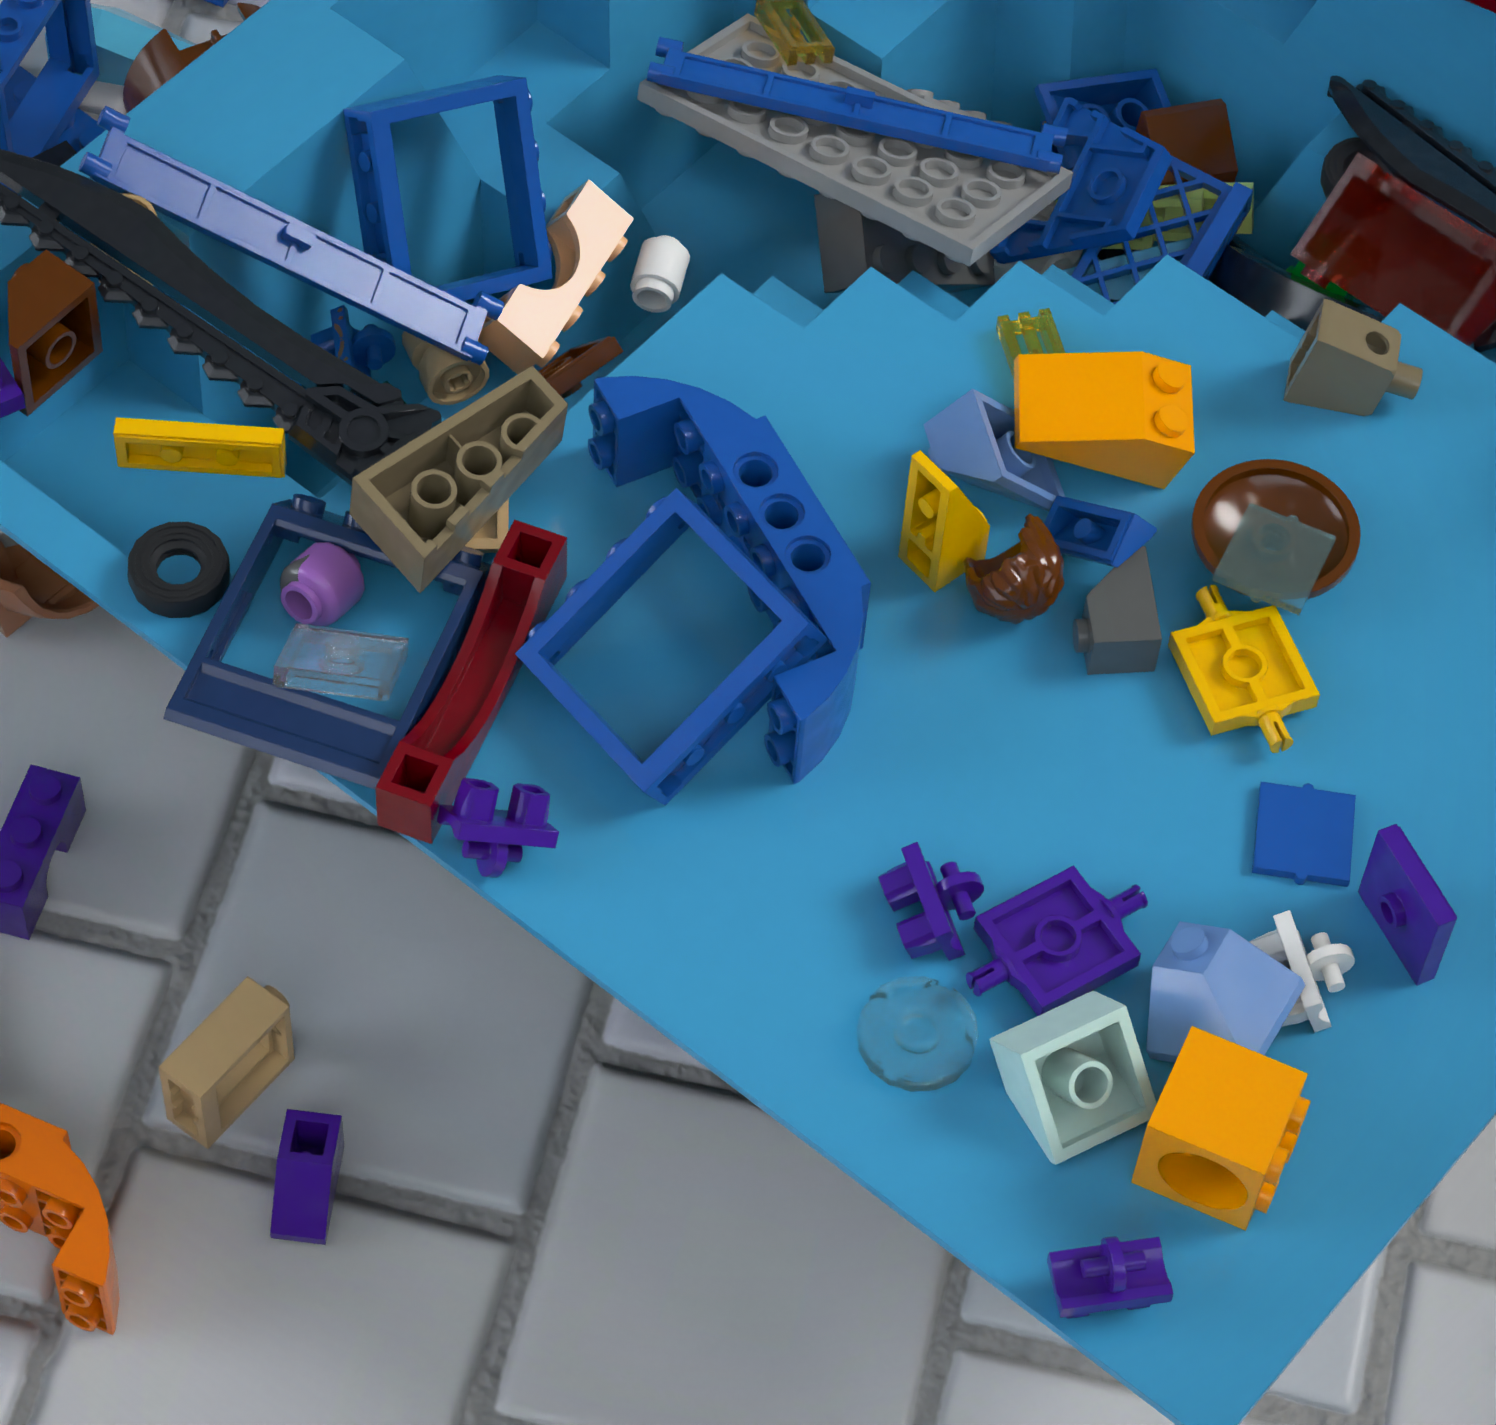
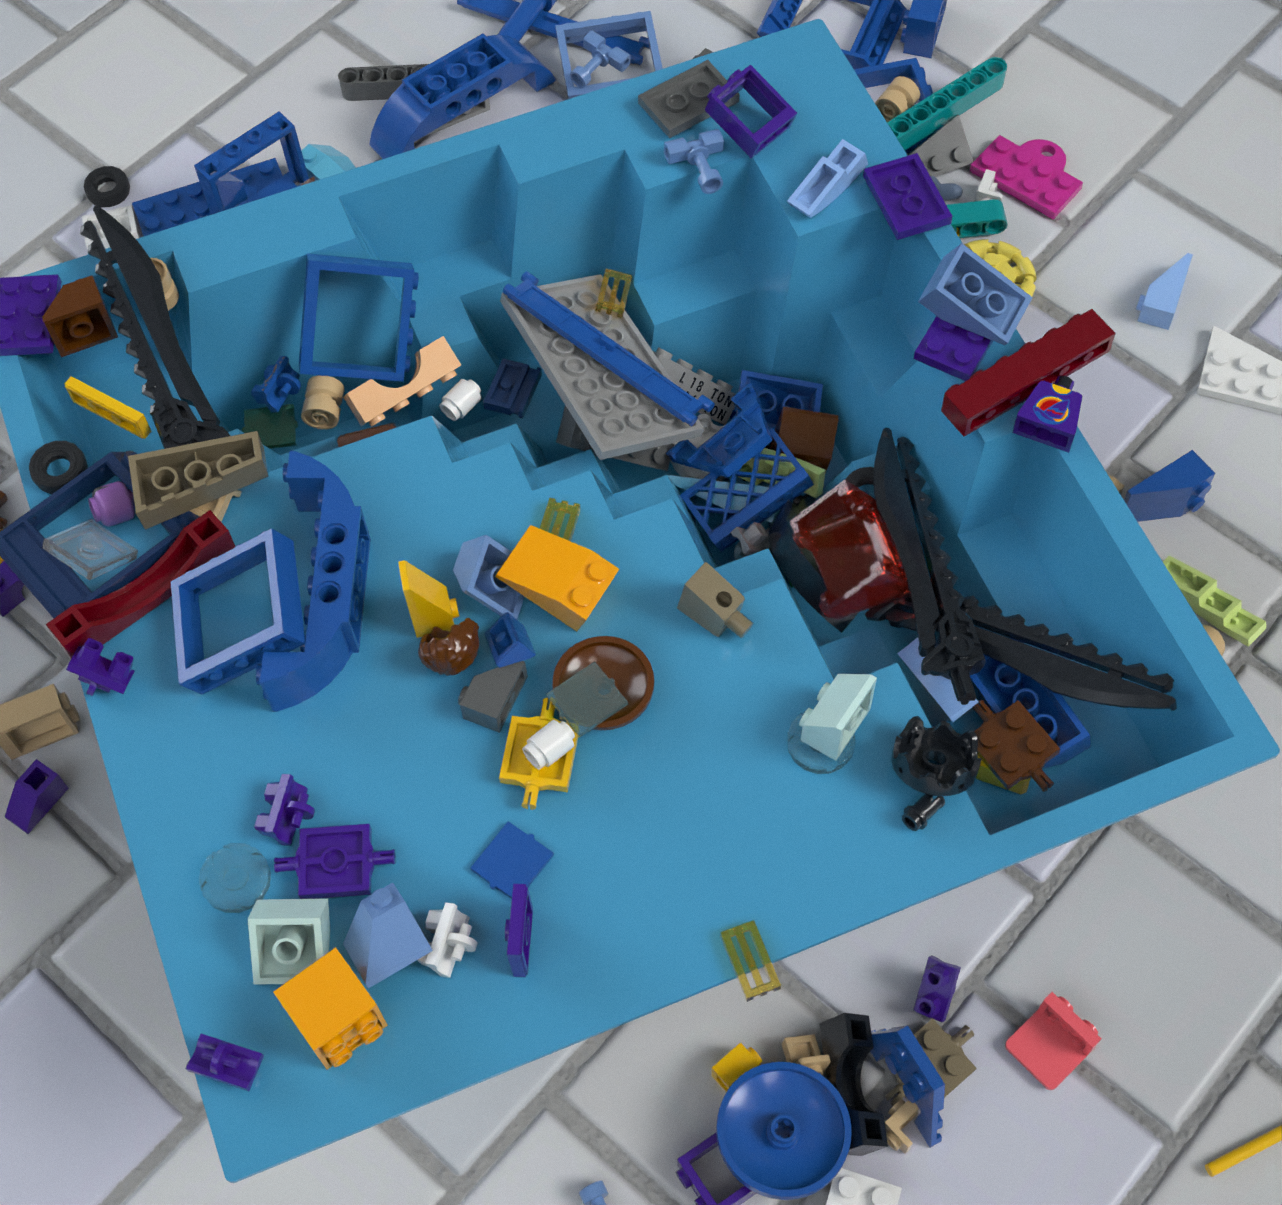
camera: 35 degrees right, 5 degrees up
piece [78,106,504,366] -> none
none -> dark blue plate [483,358,542,419]
none -> white brick [522,720,575,770]

